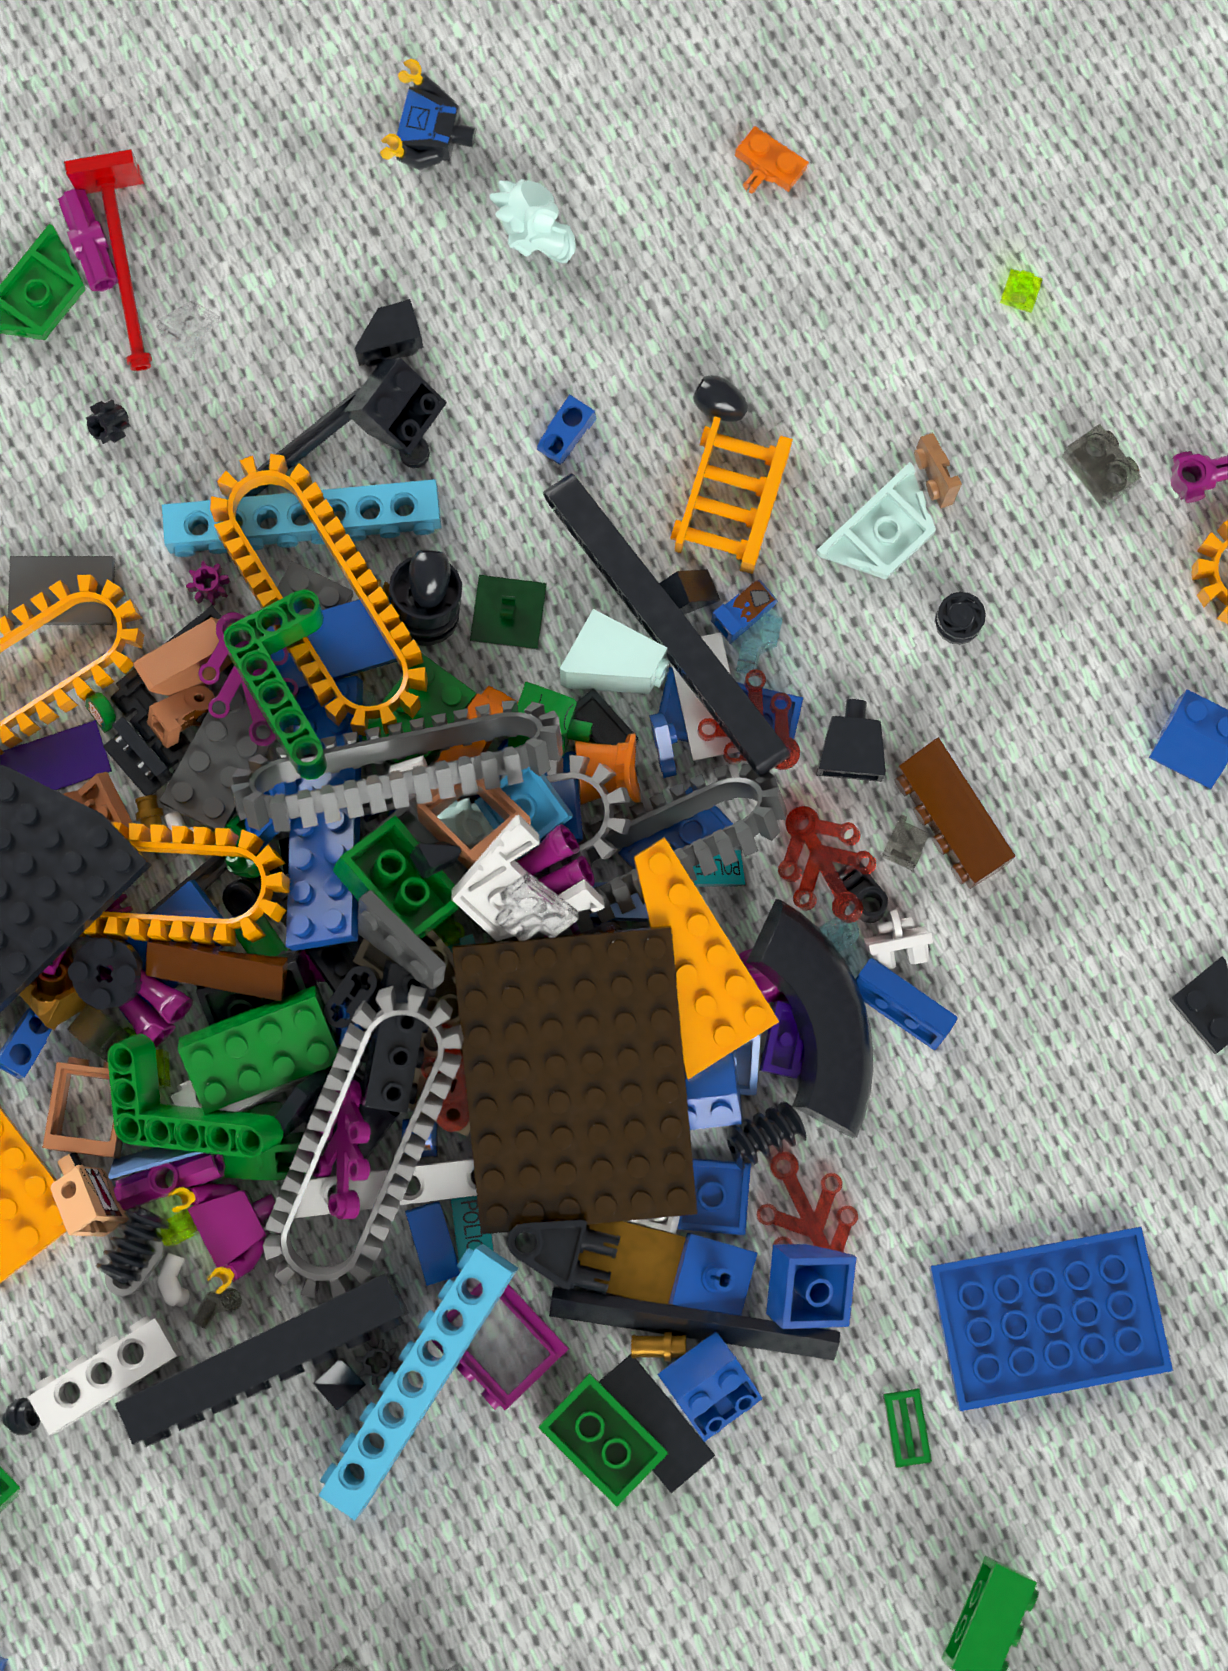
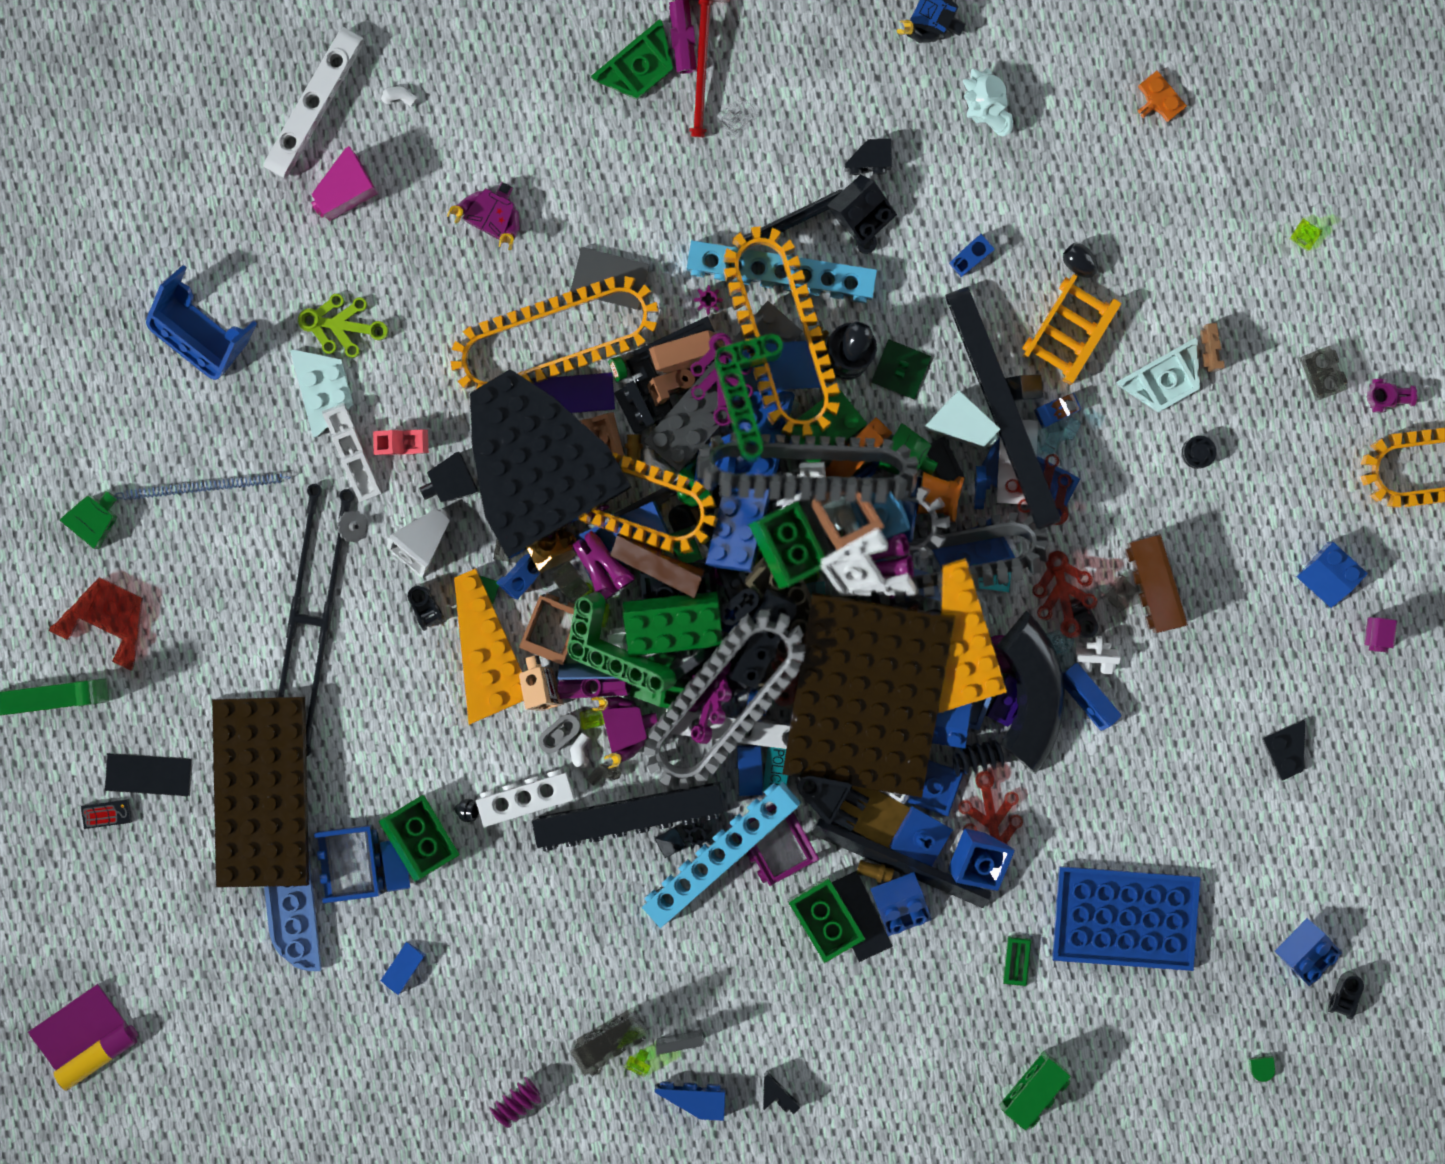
camera: 20 degrees right, 10 degrees up
black plate [68,937,143,1010] -> none
black gear [86,400,130,444] -> none
black piece [96,1204,171,1287] -> none
dark grey wing [358,890,445,990] -> none
black slope [410,841,462,879] -> none
clear hinge [495,872,578,941] -> none
black torso [816,699,886,782] -> none

